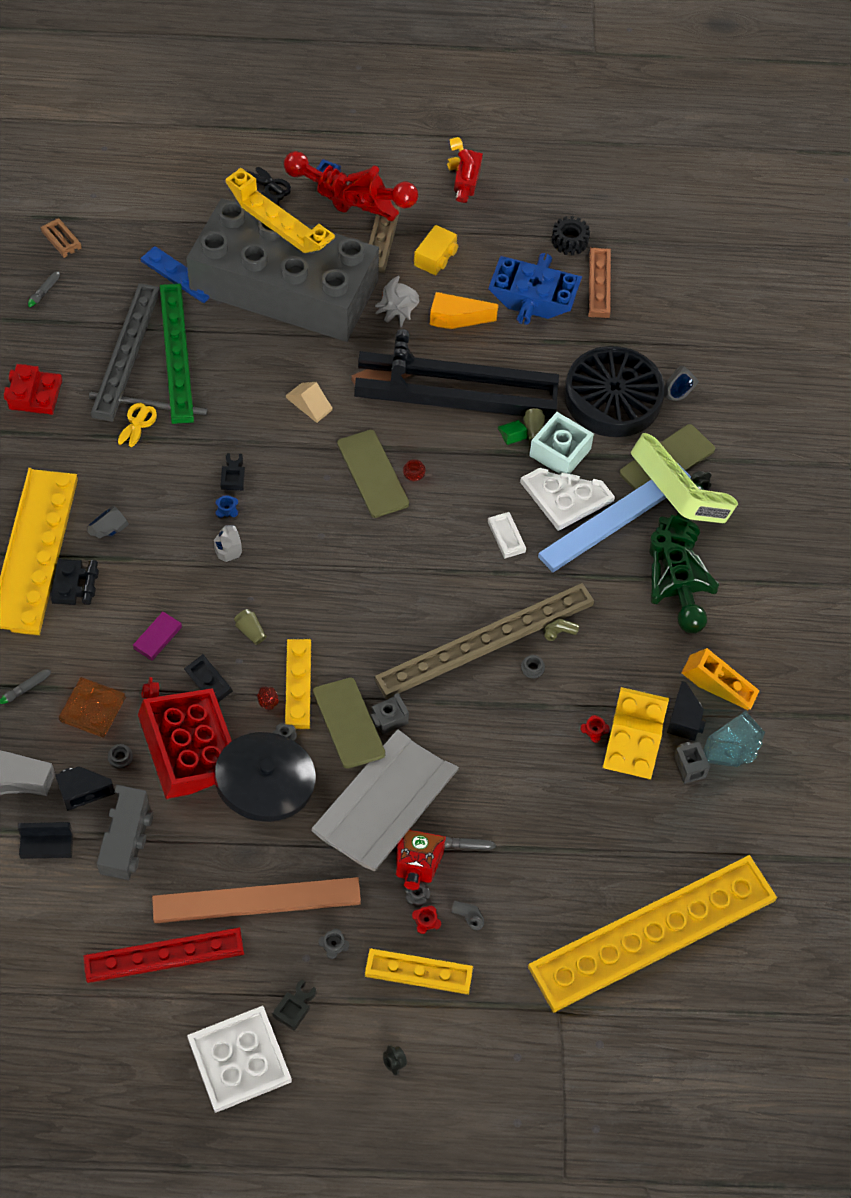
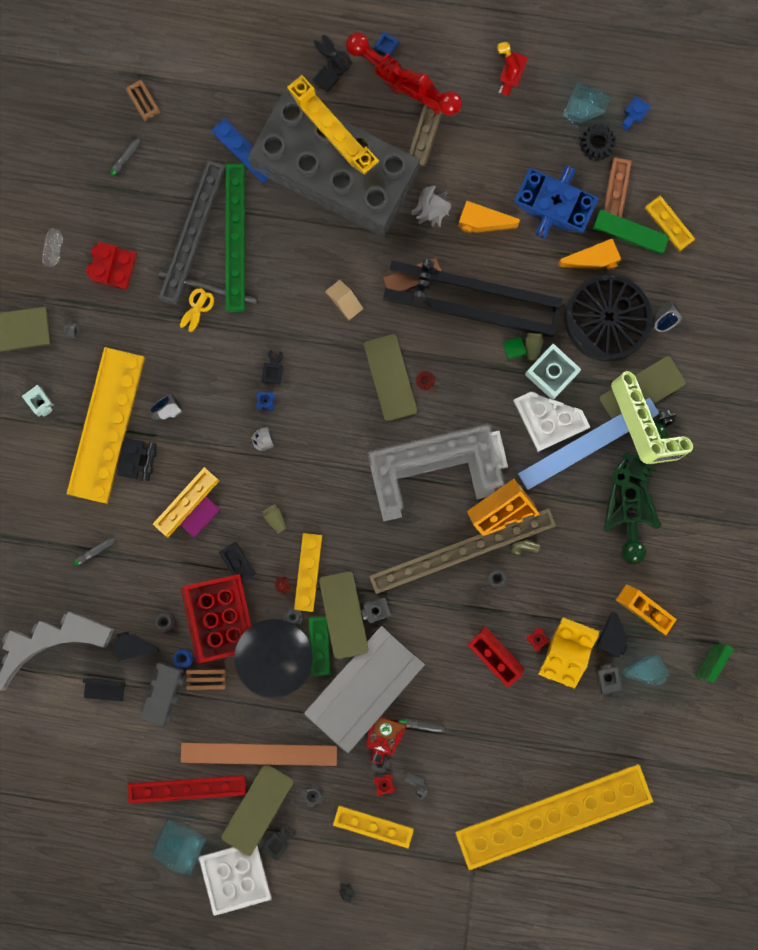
camera: 15 degrees right, 25 degrees up
clear orange plate [59,677,126,738] -> none
red plate [142,677,159,699] -> none
yellow brick [414,225,458,276] -> none
none -> clear light blue slope [151,819,206,875]
none -> yellow plate [153,467,219,538]
none -> blue plate [173,649,193,668]
none -> medium nougat tile [186,669,226,690]
none -> olive piece [221,764,294,856]
none -> green tile [309,617,331,676]
none -> light grey arch [369,425,504,522]
none -> light orange wedge [467,479,540,536]
none -> red brick [468,626,525,688]
none -> light orange slope [558,239,621,271]
none -> clear light blue slope [563,82,612,123]
none -> green tile [593,210,669,255]
none -> blue plate [621,96,651,131]
none -> yellow tile [644,196,695,252]
none -> green tile [695,644,734,683]

